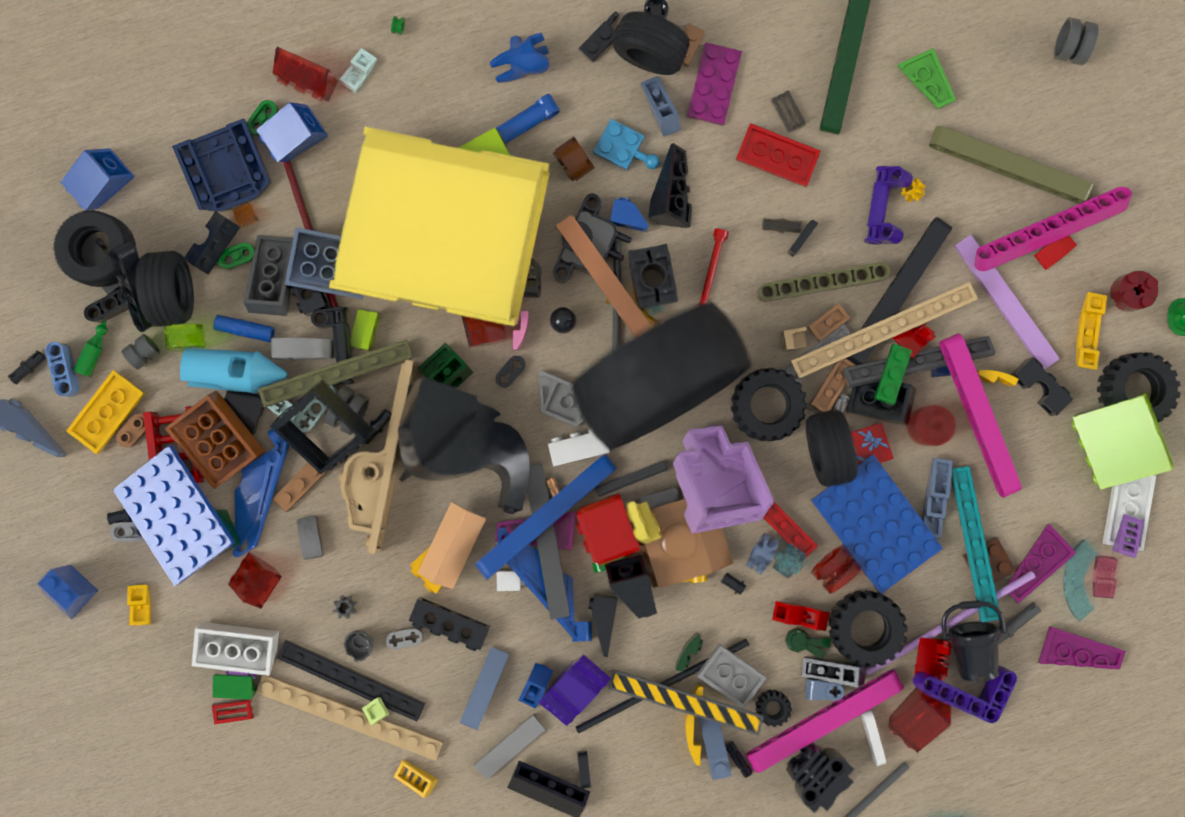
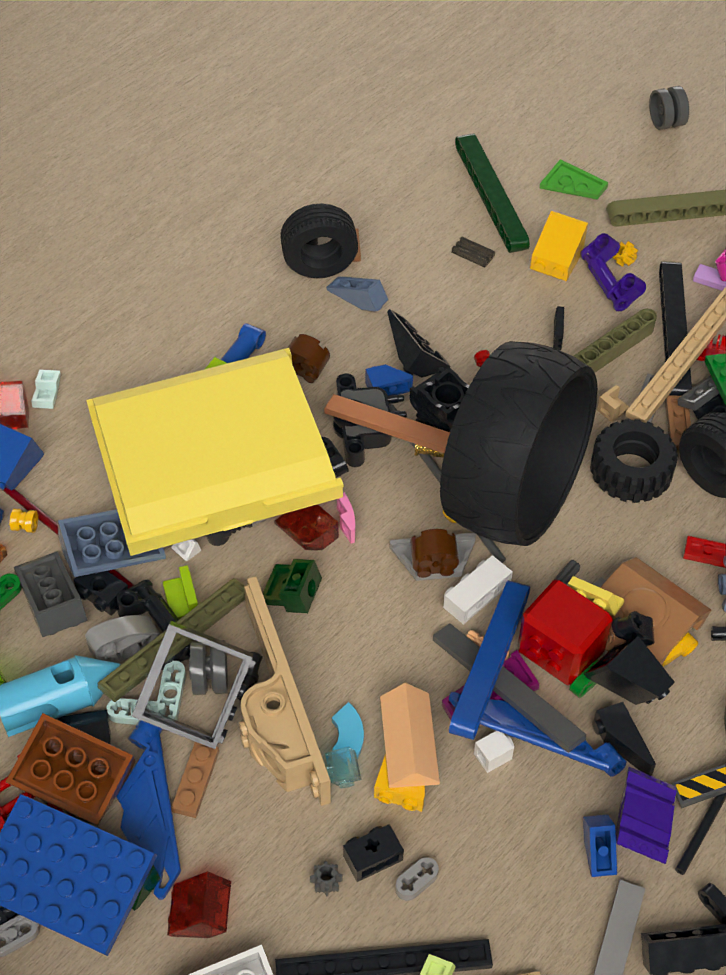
camera: 30 degrees left, 35 degrees down
blue axle [213,315,275,343] -> none
flat silver slope [297,516,324,560] -> none
dark grey hair [344,630,374,662] -> none
green bush [391,16,405,35] -> none
black animal [398,377,529,514] -> none
black brick [408,597,490,651] -> none
sand blue slope [460,647,509,730] -> none
blue piece [489,33,549,83] -> none
black beam [495,356,526,388] -> none
black piece [550,307,576,334] -> none
black hinge [579,11,620,63] -> none
dark azure plate [593,119,660,171] -> none
lavender panel [673,425,774,534] -> none
magenta plate [687,42,742,126] -> none
red plate [736,123,821,187] -> none
clear smoke pin [762,218,802,233] -> none
medium nougat plate [808,303,850,342] -> none
none -> yellow wheel [9,508,38,533]
none -> clear light blue brick [325,747,361,788]
none -> medium azure tile [332,702,364,768]
none -> black brick [343,824,404,882]
none -> reddish brown brick [410,529,459,578]
none -> yellow slope [530,211,588,281]
none -> black piece [612,611,655,646]

